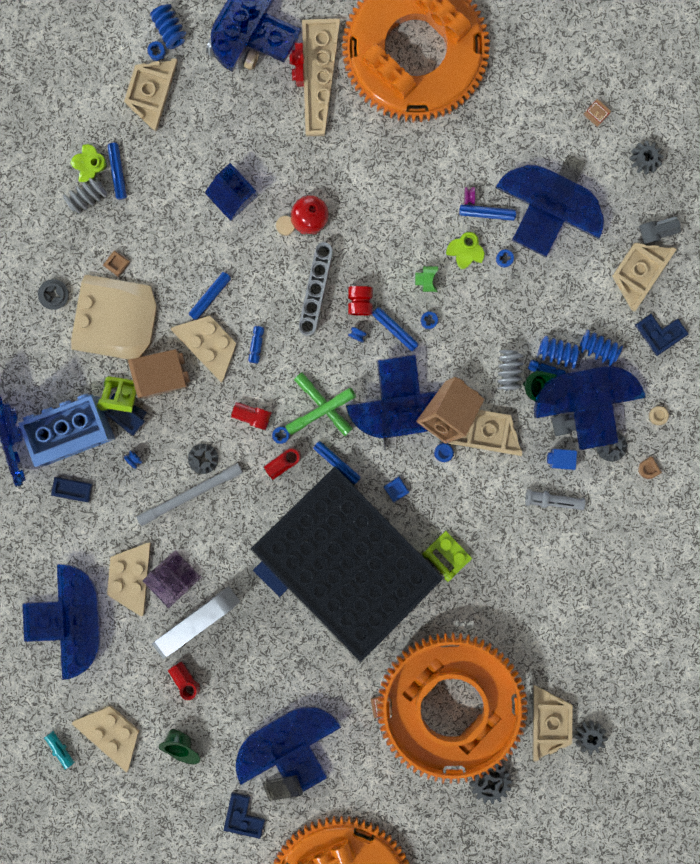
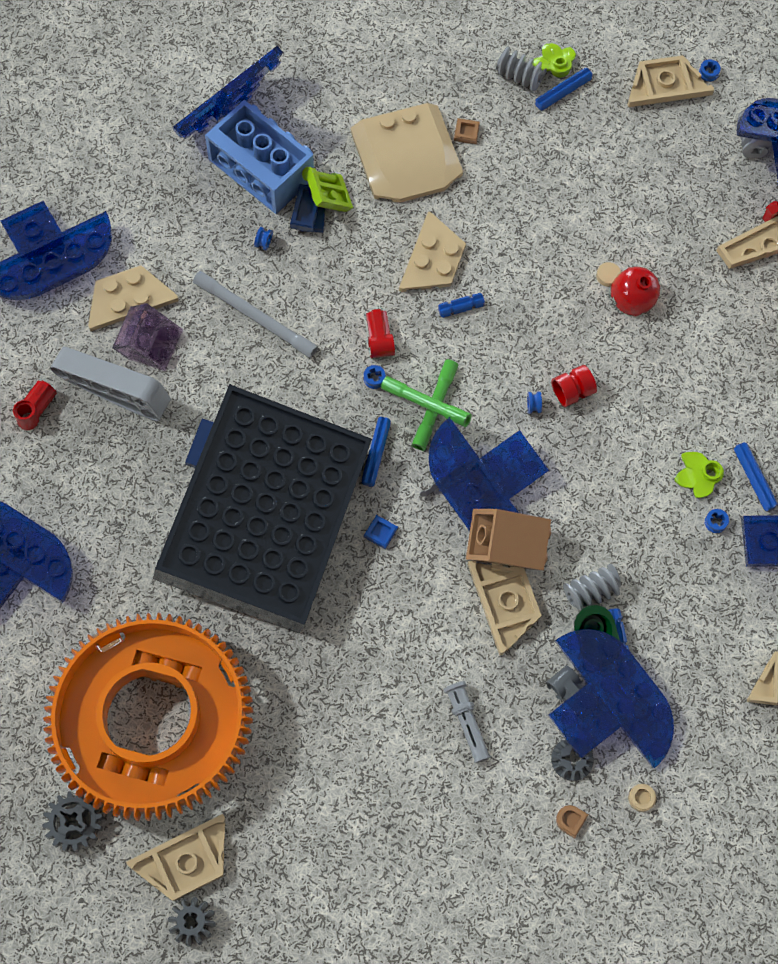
camera: 60 degrees right, 20 degrees down
dark grey gear [38,279,69,310] -> none
dark blue tile [51,477,93,503] -> none
medium nougat slope [128,349,190,399] -> none
blue piece [150,4,186,50] -> none
dark grey gear [188,444,218,474] -> none
blue axle [189,272,231,320] -> none
clear blue slope [205,163,259,221] -> none
tan tile [244,49,259,70] -> none
red piece [264,448,301,480] -> none
light grey beam [299,242,333,336] -> none
blue axle [372,307,419,351] -> none
bright green piece [415,266,438,292] -> none
blue bush [421,312,438,329] -> none
lime plate [421,531,472,582] -> none
blue tile [434,443,454,462] -> none
magenta bush [464,187,475,205] -> none
blue piece [537,336,580,369] -> none
blue brick [547,449,577,470] -> none
blue piece [579,329,623,366] -> none
dark blue tile [635,314,689,356] -> none

